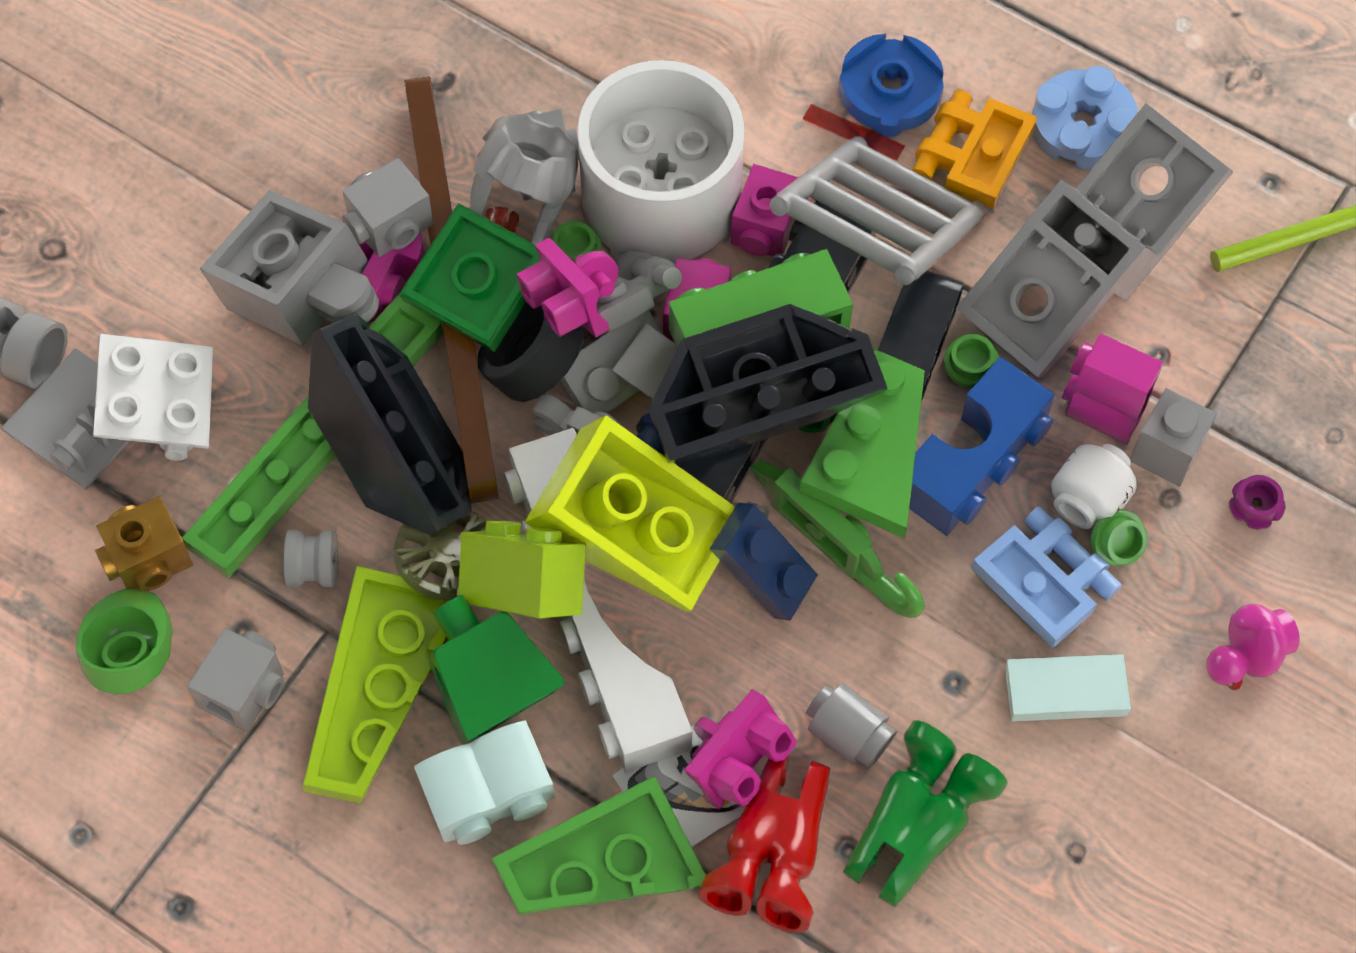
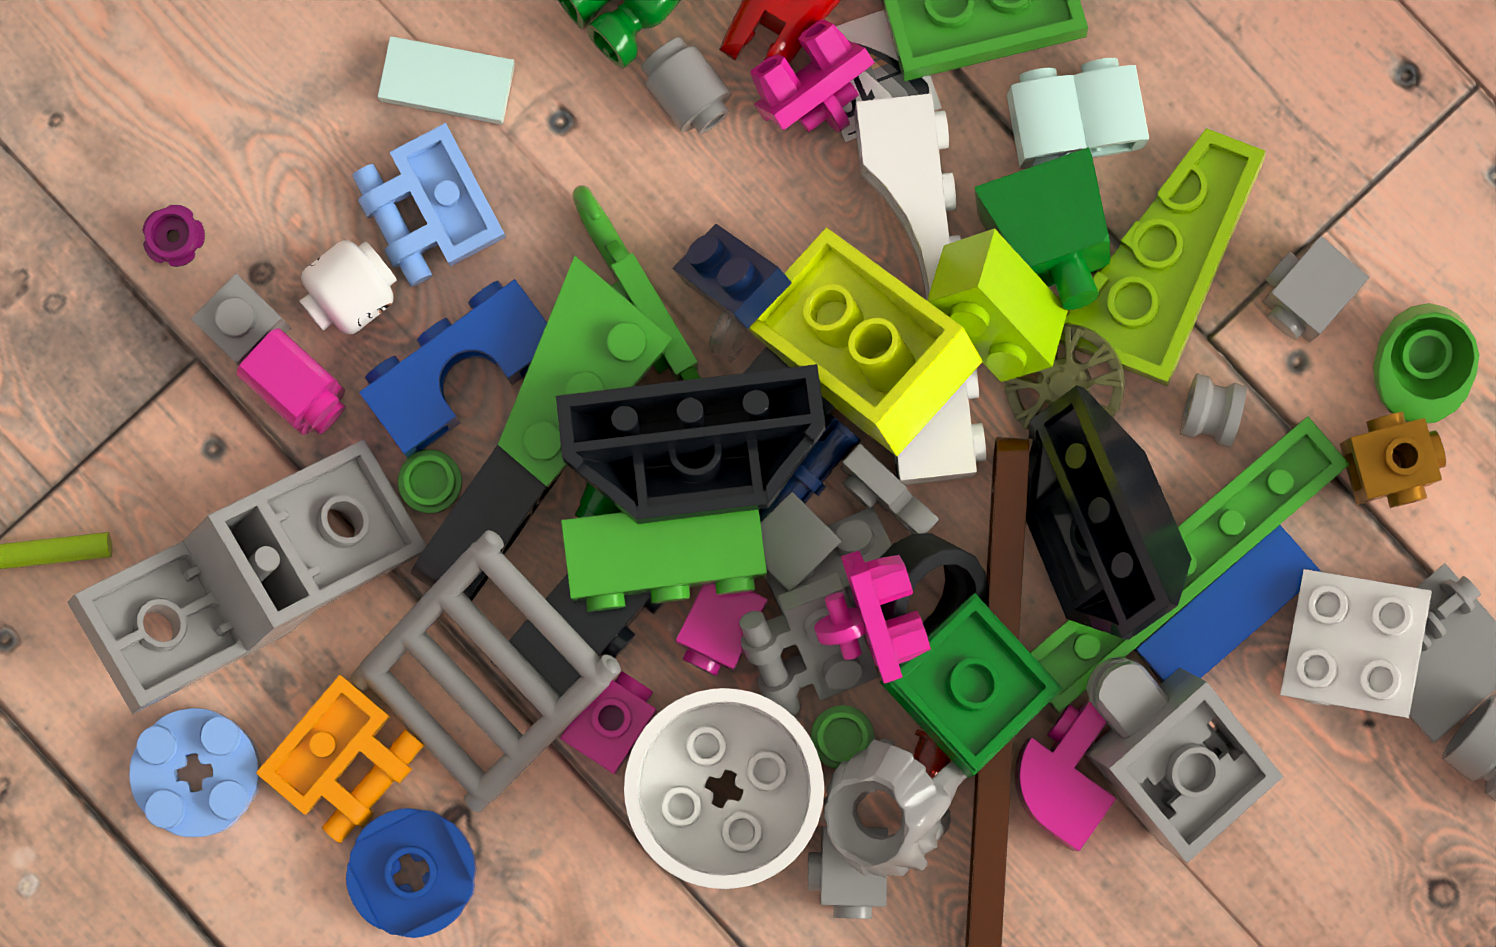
camera: 170 degrees left, 20 degrees up
light grey brick [342,157,434,258] -> none
clear red piece [803,104,905,161] -> none
bright green plate [1091,509,1148,566] -> none
dark pink animal [1206,604,1300,690] -> none
none -> blue tile [1134,525,1321,683]

